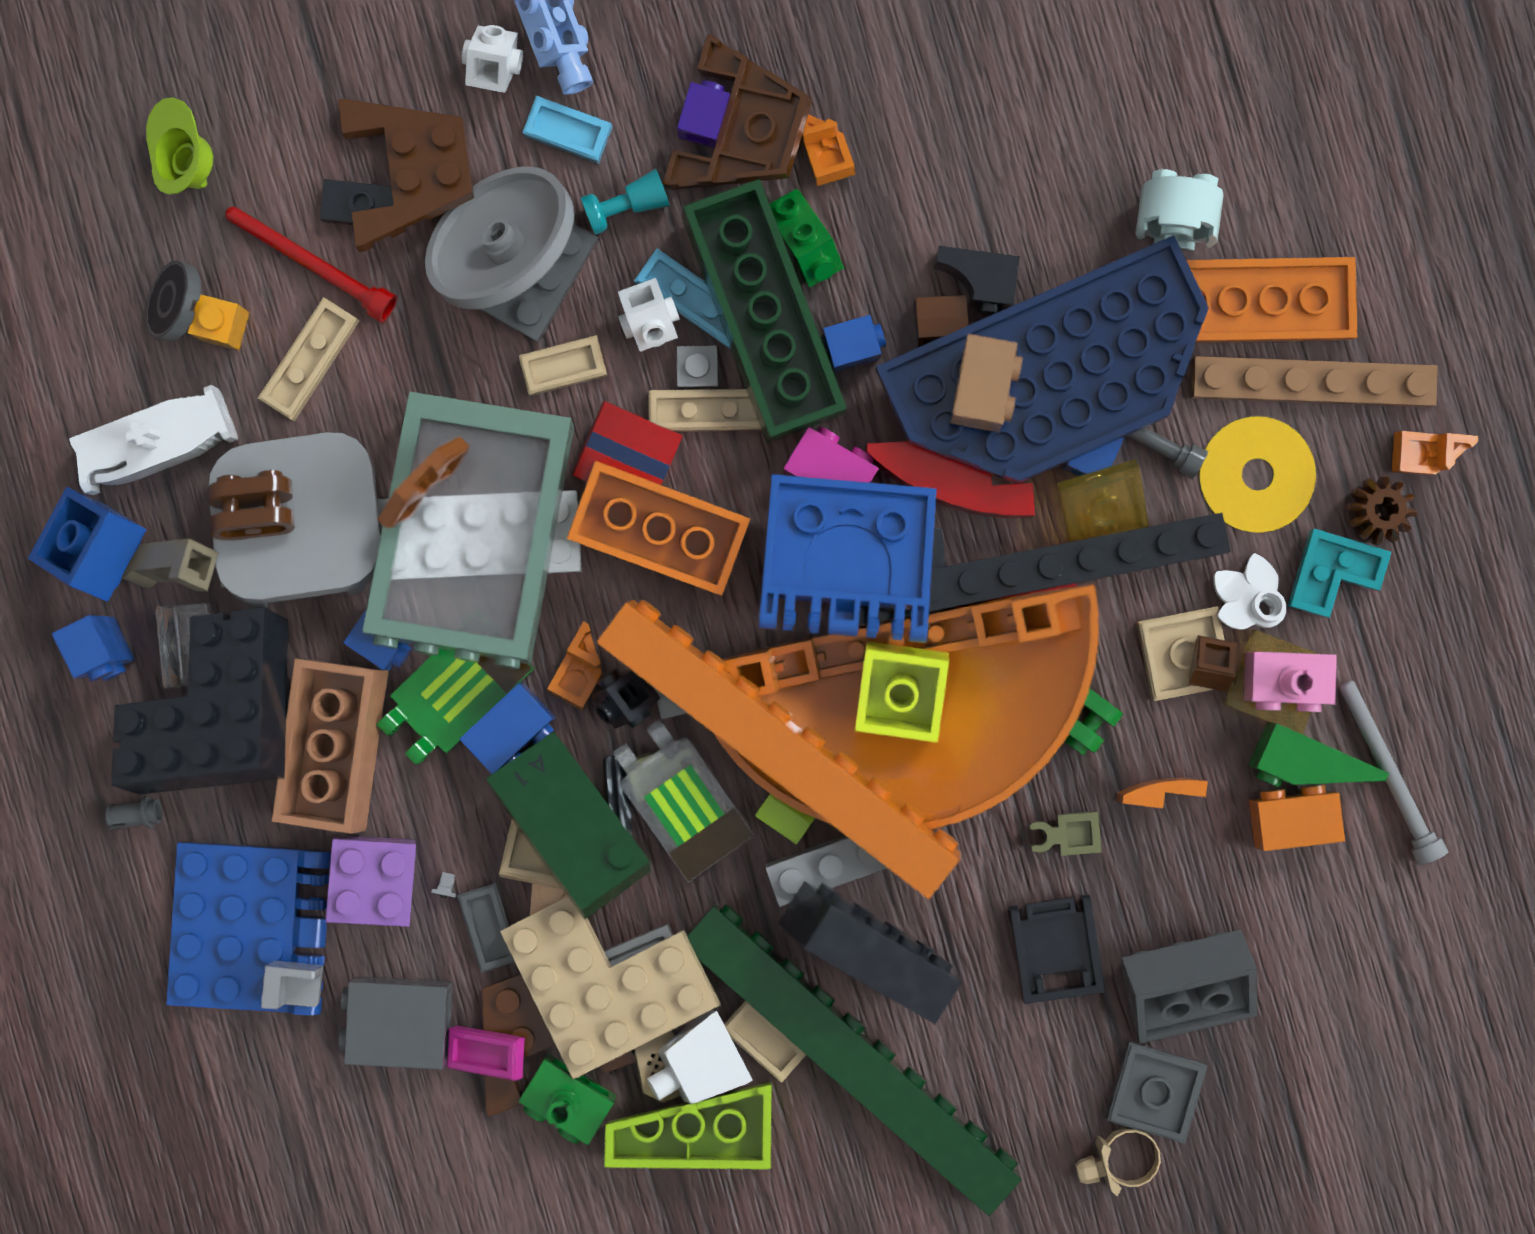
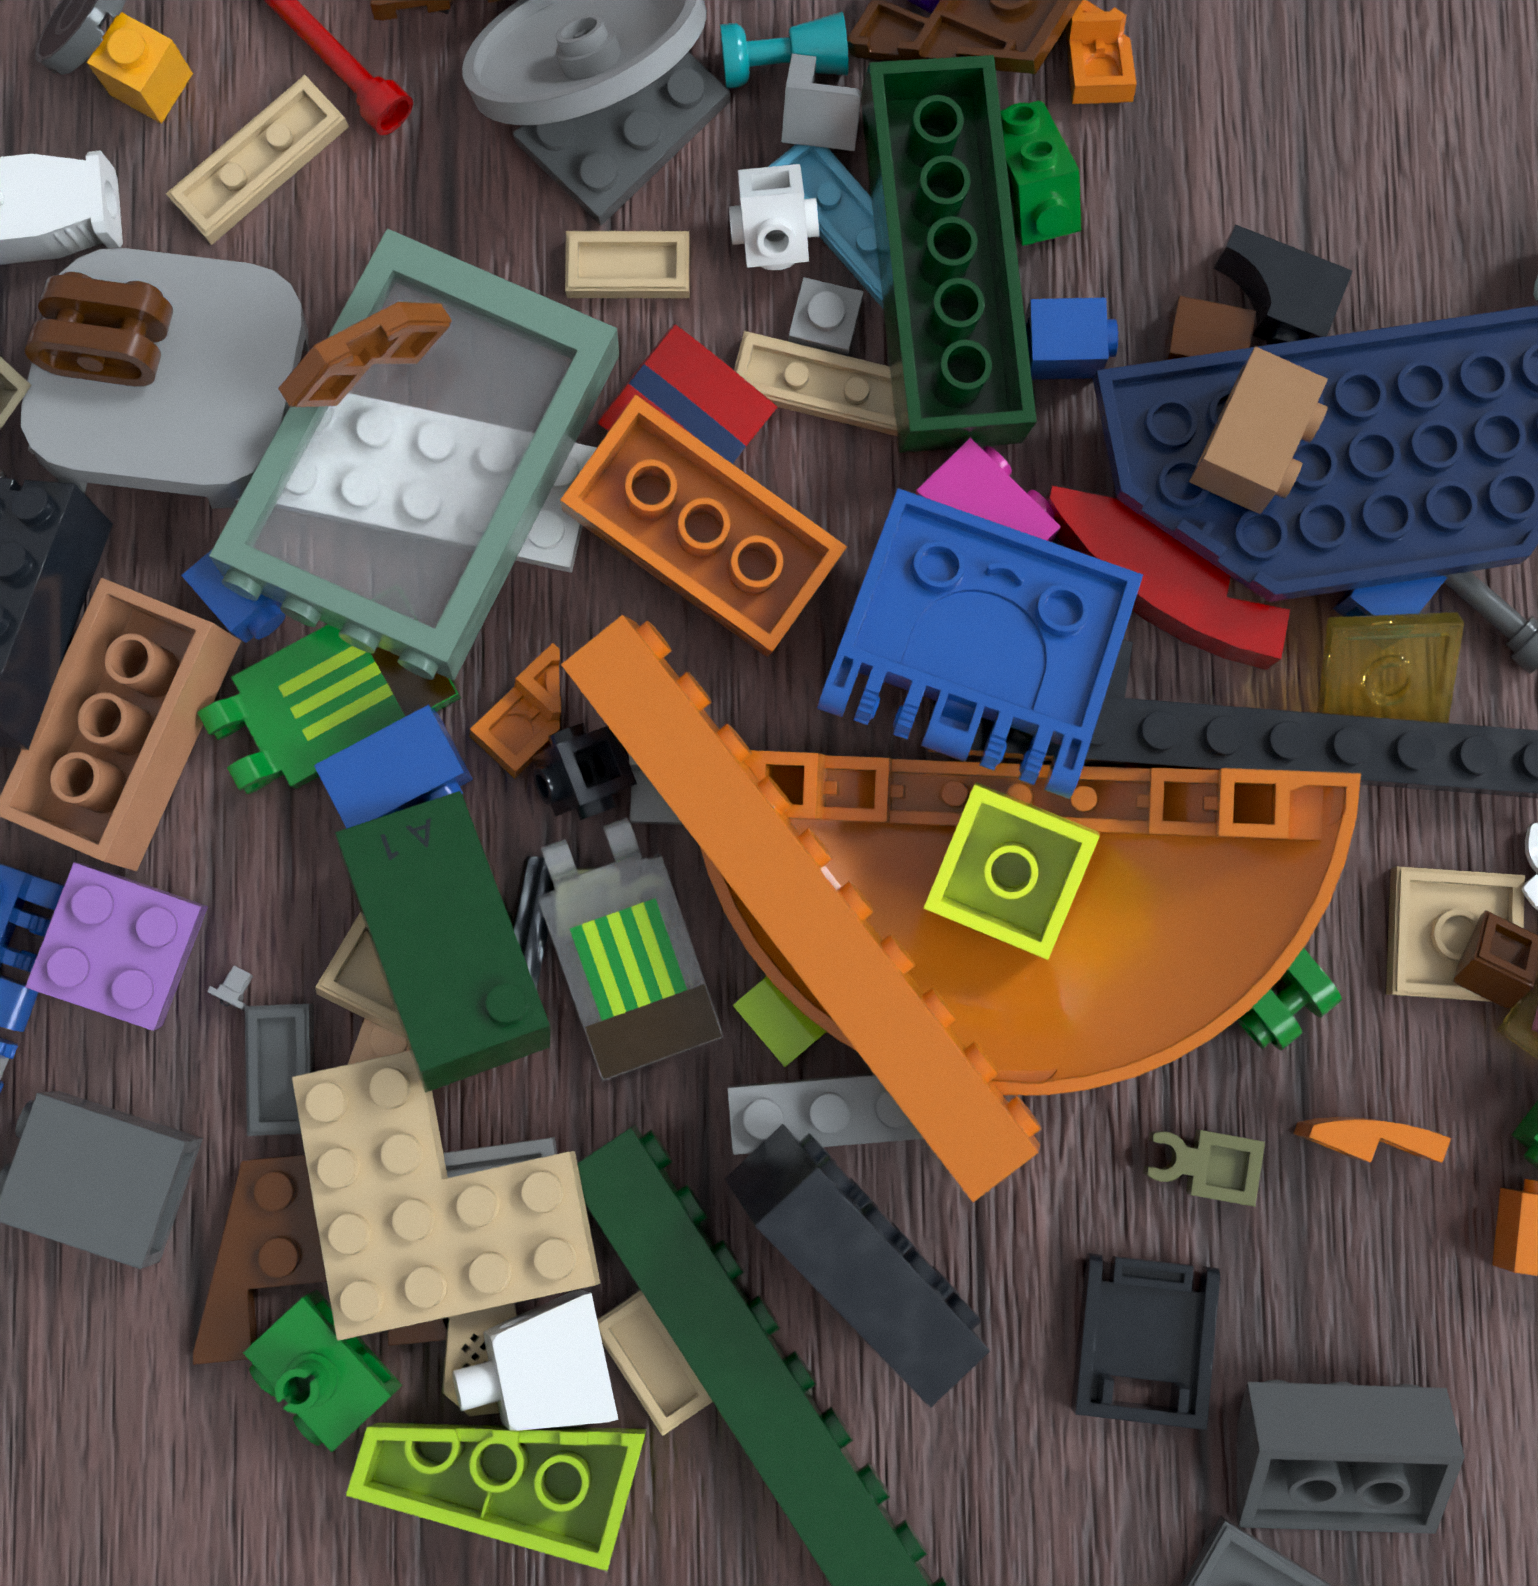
camera: 15 degrees right, 5 degrees down
dark pink tile [447,1026,525,1081] -> none
none -> light grey panel [781,54,861,151]

